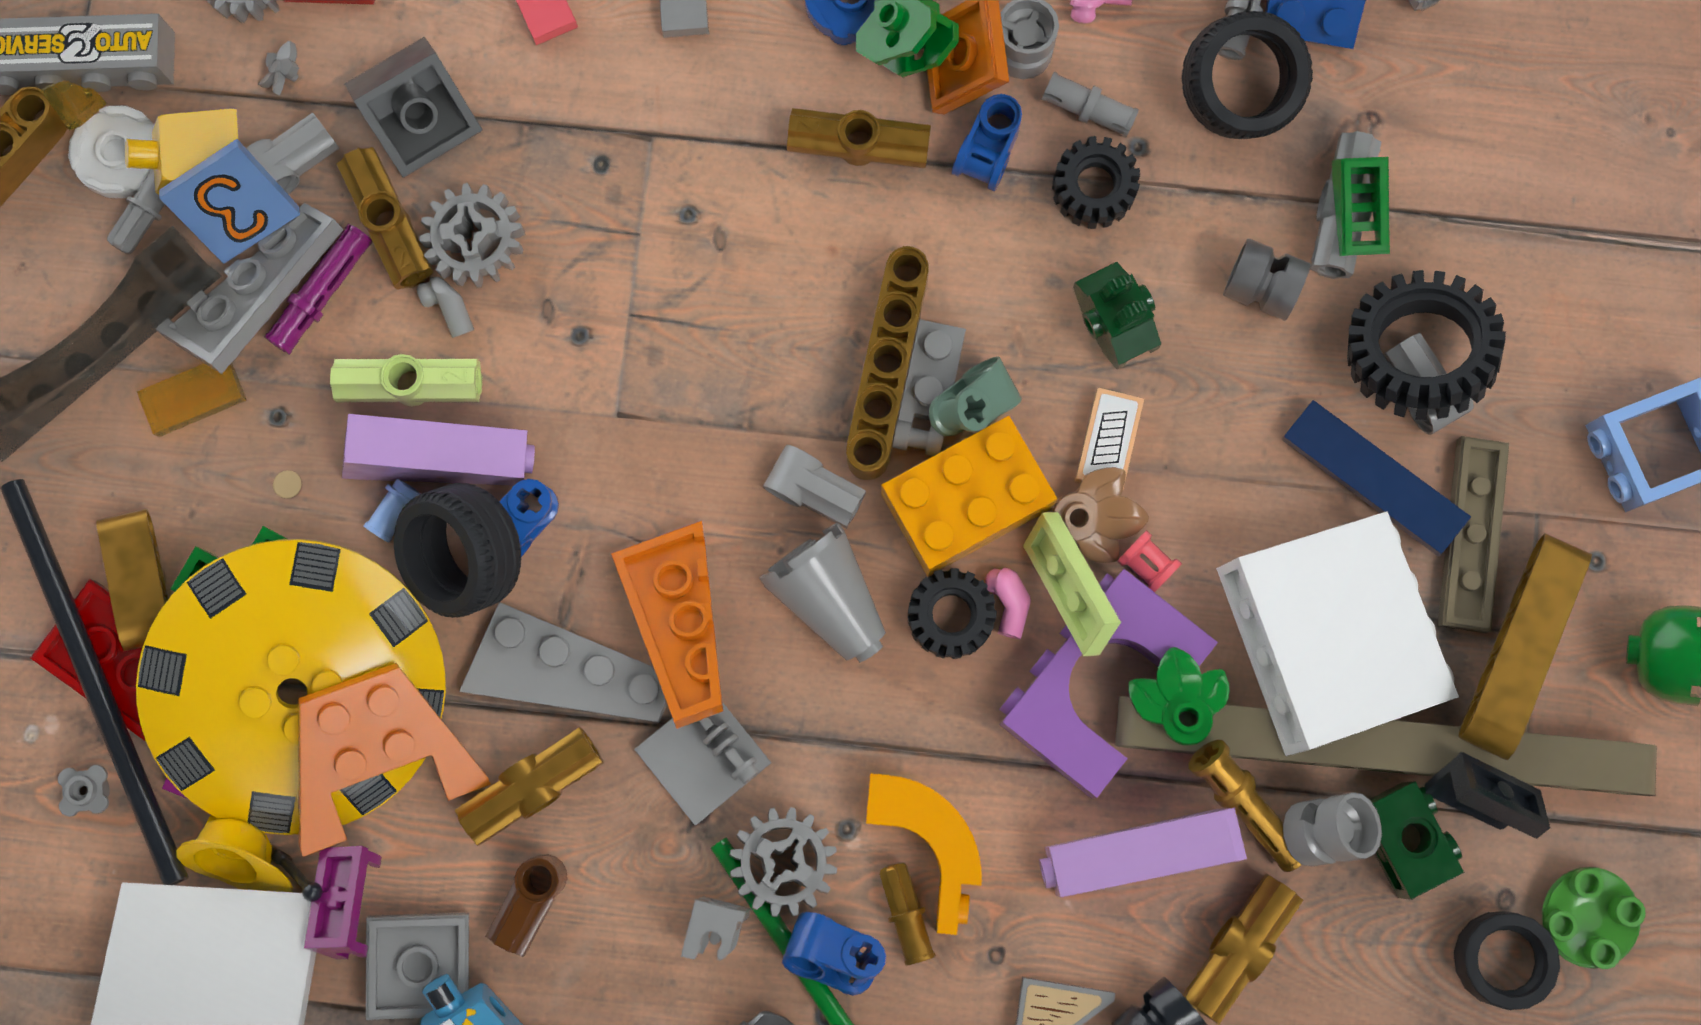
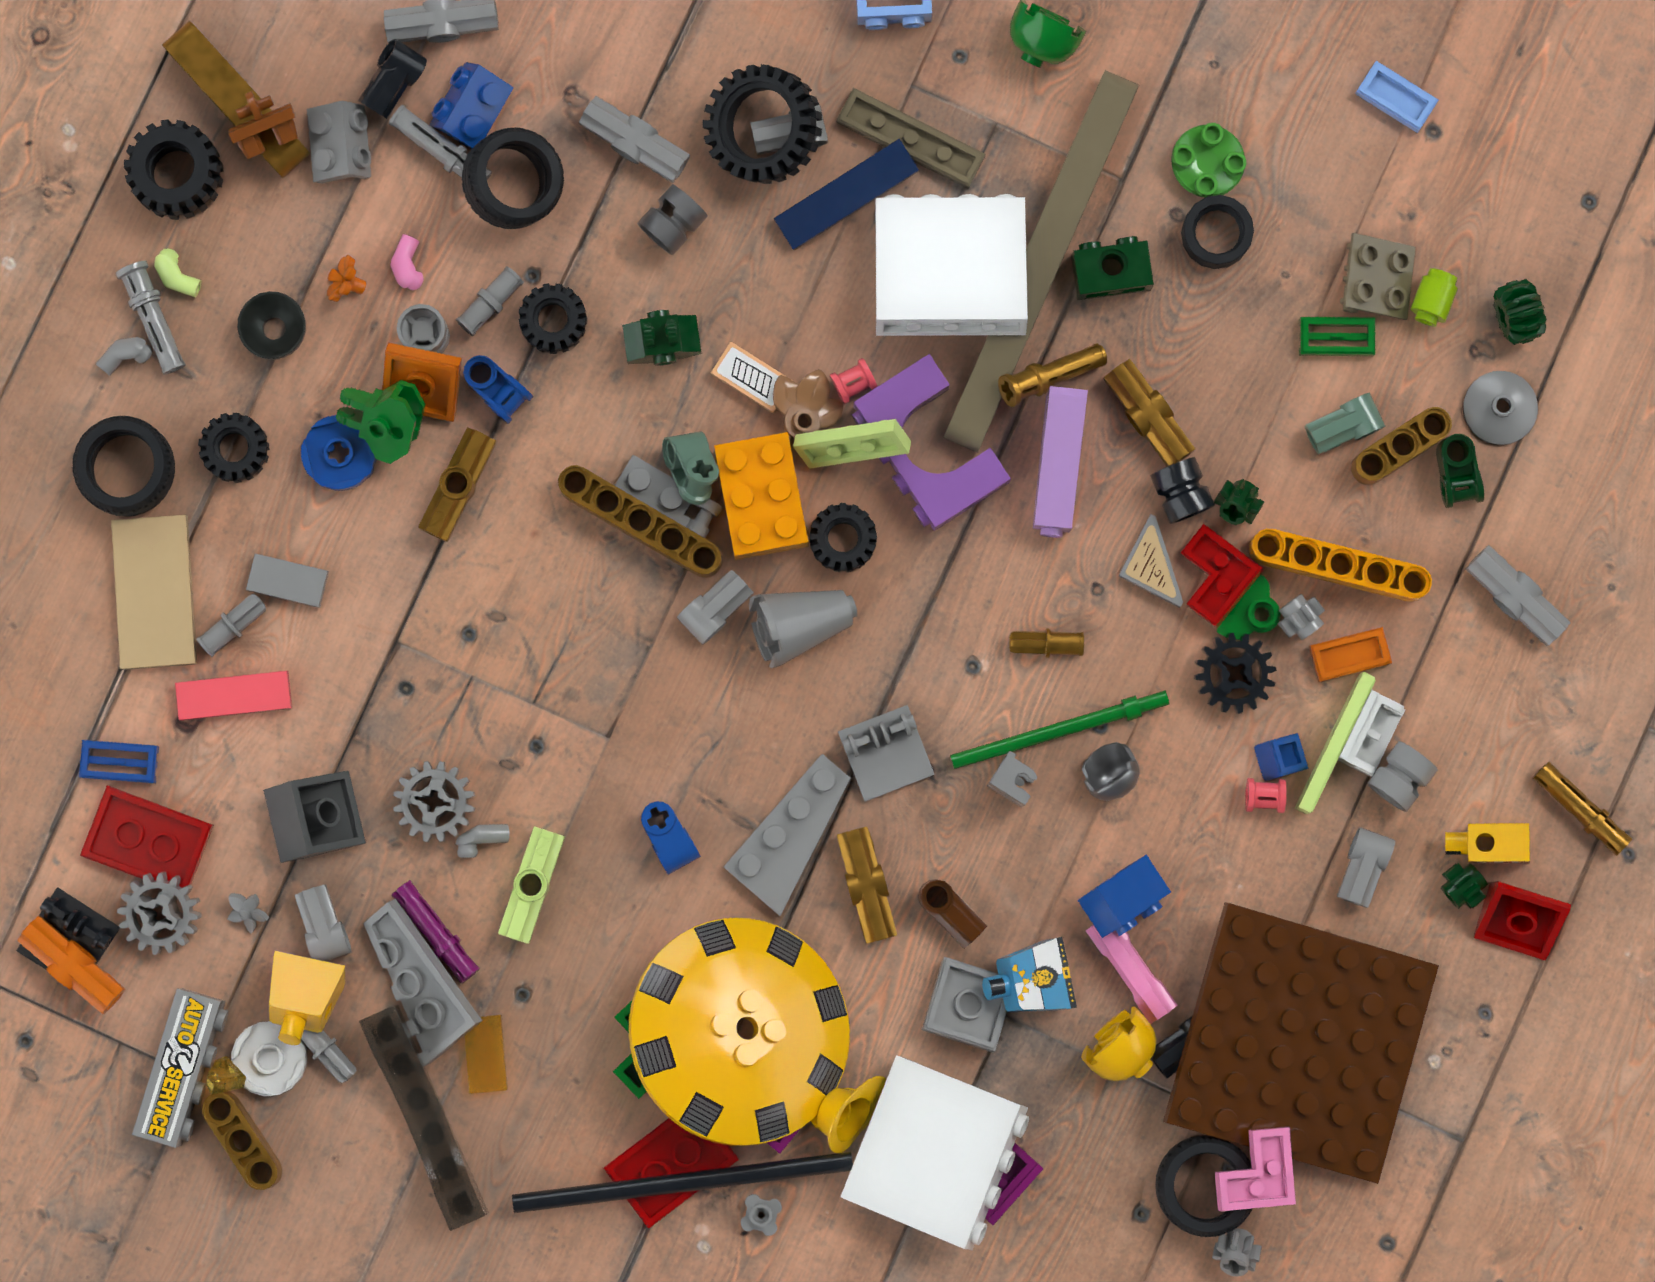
camera: 75 degrees left, 5 degrees up
pearl gold beam [96,509,169,651] -> none
medium blue tile [159,139,300,264] -> none
black hinge [271,849,323,902] -> none
tan sticker [273,470,302,498] -> none
orange wing [298,663,491,857] -> none
magenta hinge [304,846,382,959] -> none
pearl gold piece [337,147,434,290] -> none
lavender slope [342,414,535,486] -> none
light blue pin [364,478,421,542] -> none
black tyre [394,483,521,618] -> none
orange wing [611,521,723,729] -> none
light grey gear [730,807,837,917] -> none
blue piece [782,912,886,995] -> none
light orange arch [866,773,982,935] -> none
bright pink arm [985,568,1031,639] -> none
green plate [1128,647,1230,746] -> none
light grey wheel [1283,792,1382,867] -> none
green slope [1332,157,1390,256] -> none
black panel [1424,752,1551,839] -> none
pearl gold beam [1458,533,1592,761] -> none

